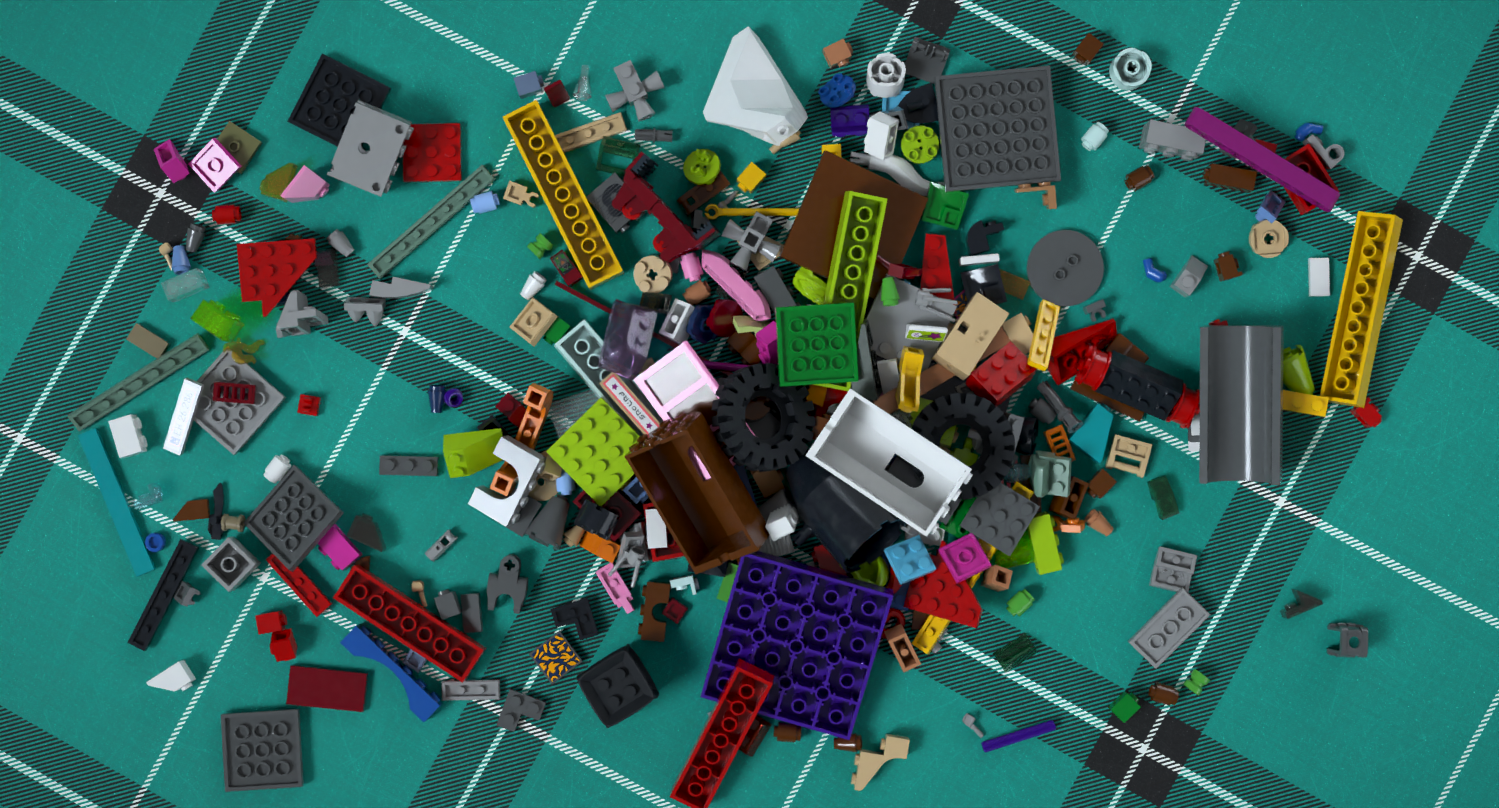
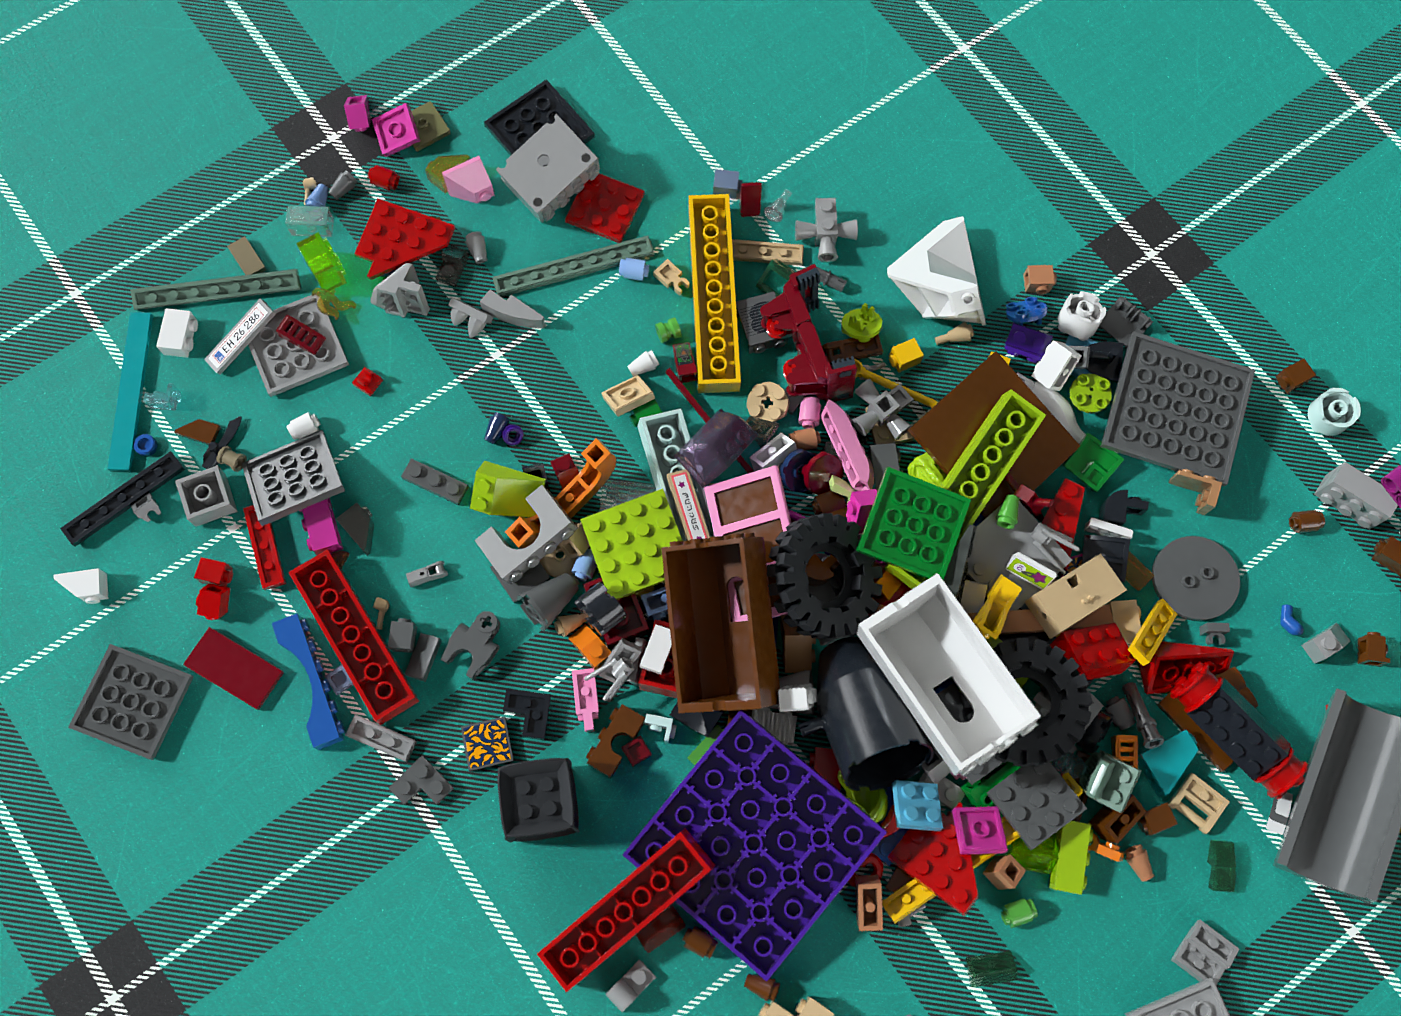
camera: 20 degrees right, 15 degrees down
light aqua brick [1081,122,1109,151] -> none
none -> light grey plate [605,960,656,1012]

